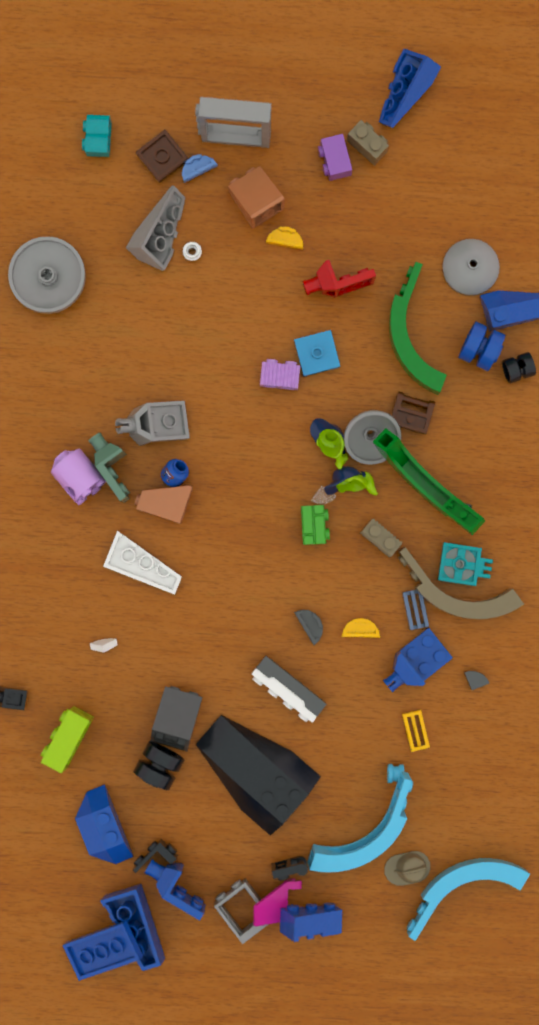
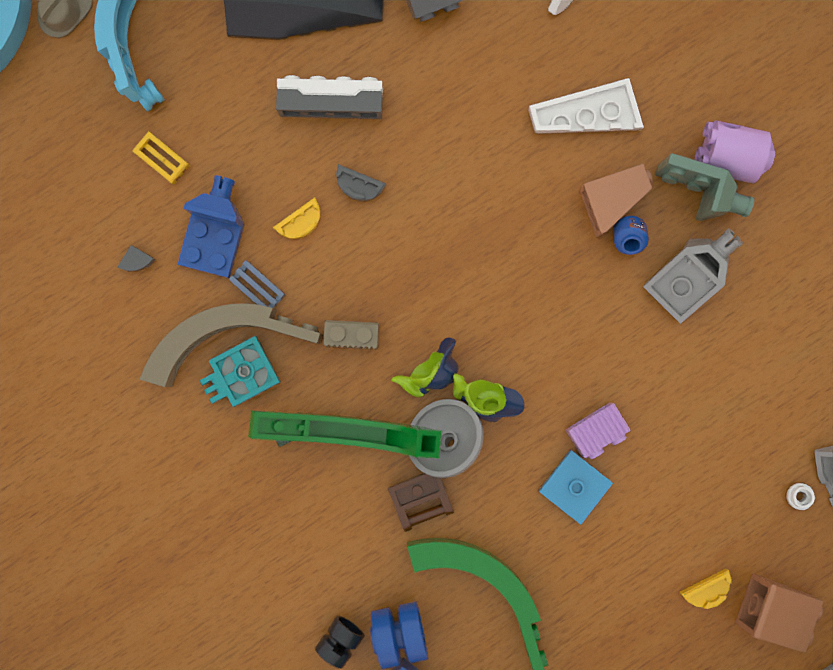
camera: 150 degrees right, 0 degrees up
bright green brick [301,505,330,545] -> none
red plate [302,260,376,298] -> none
clear tile [310,485,337,504] -> none

